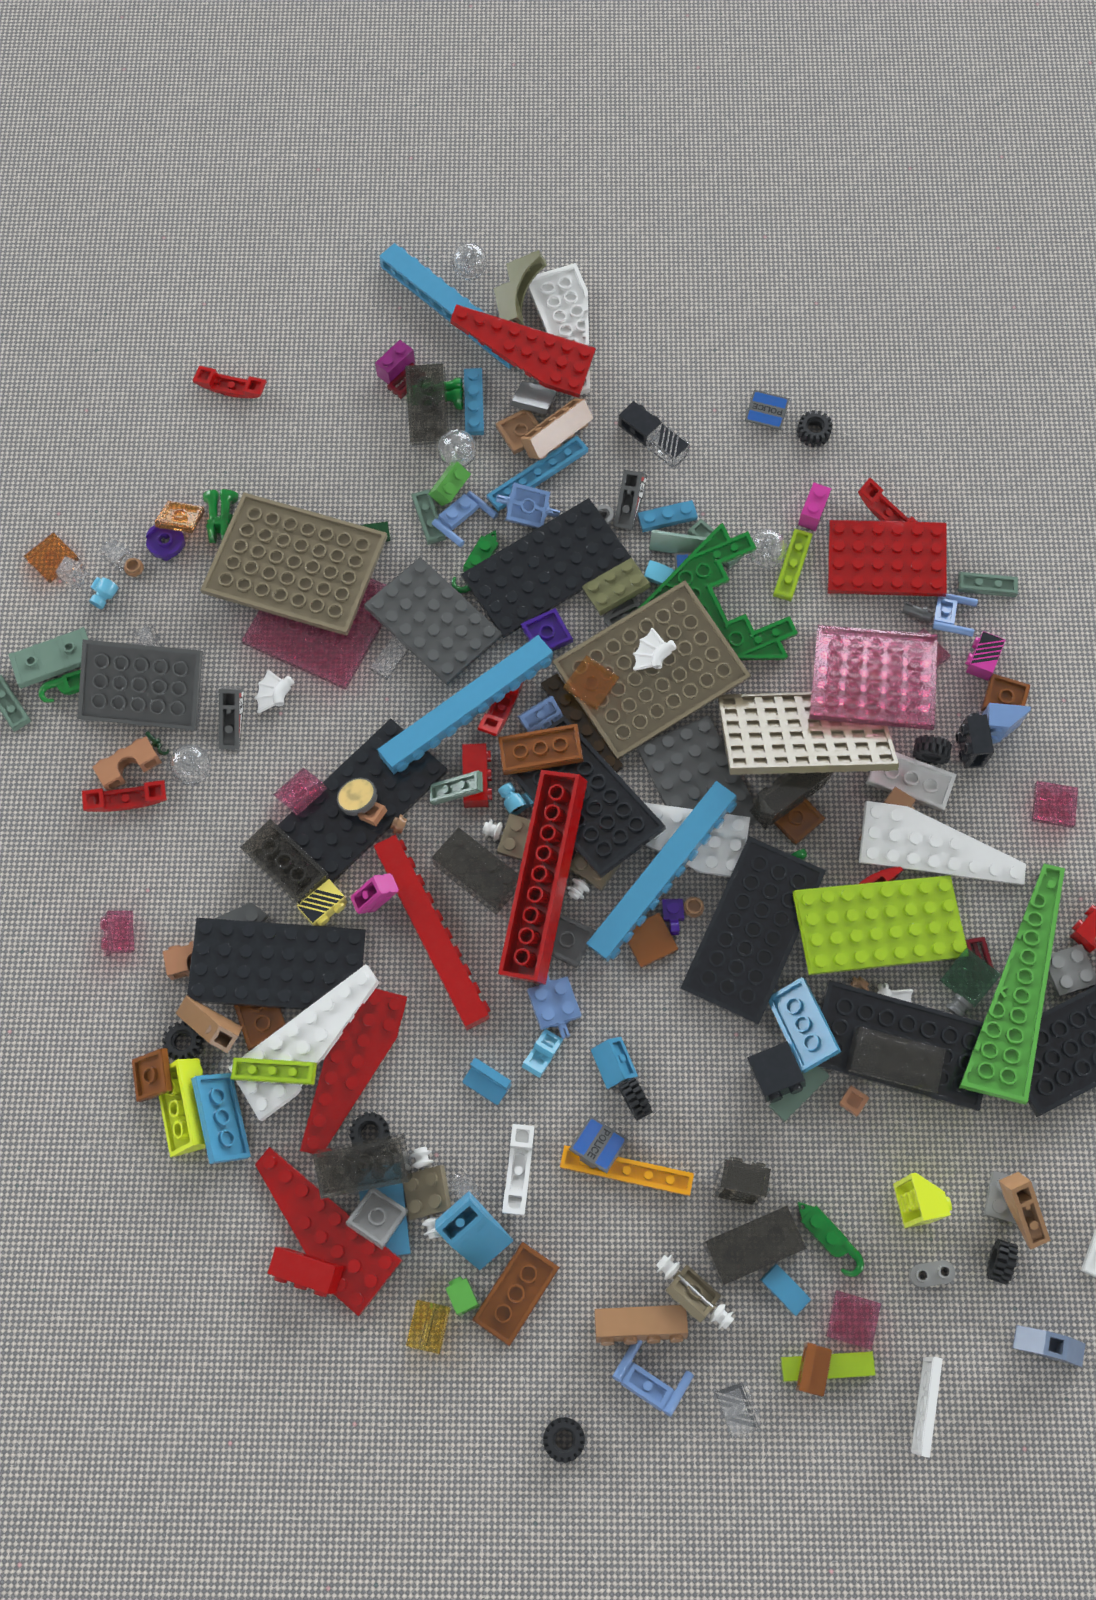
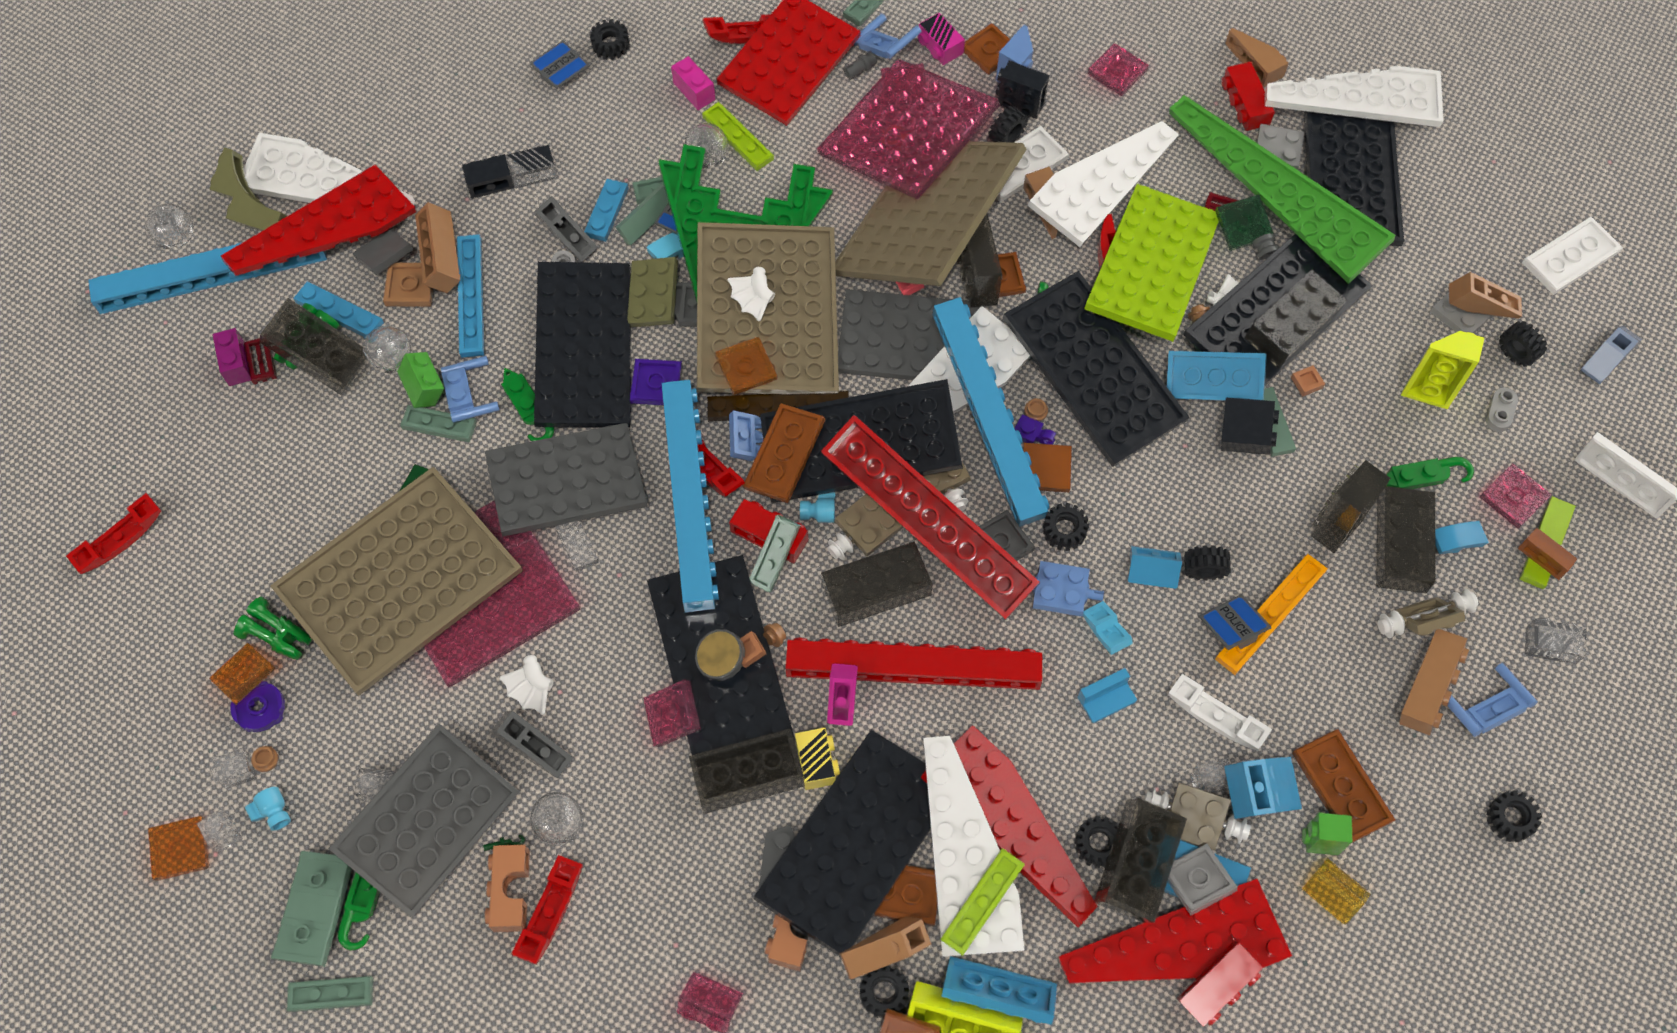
camera: 60 degrees left, 5 degrees down
medium blue plate [496,483,560,529] -> none
none -> black tyre [1043,503,1089,551]

